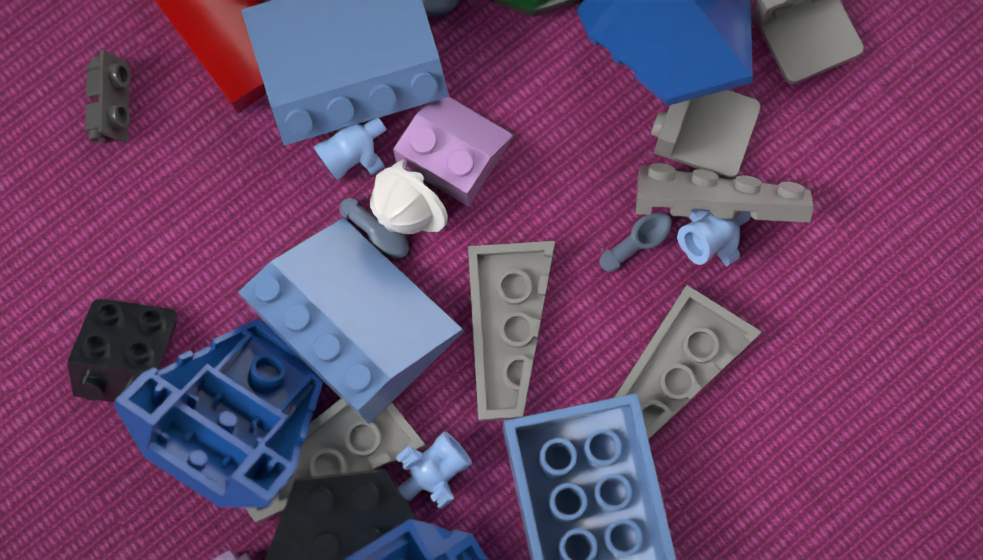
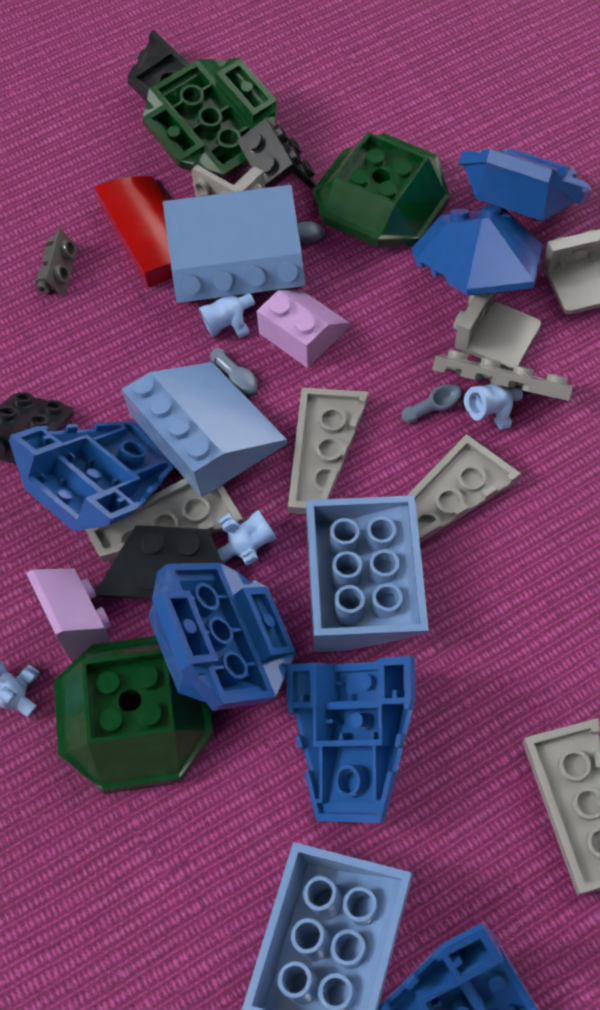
camera: 10 degrees right, 15 degrees down
white piece [370,159,448,234] -> none

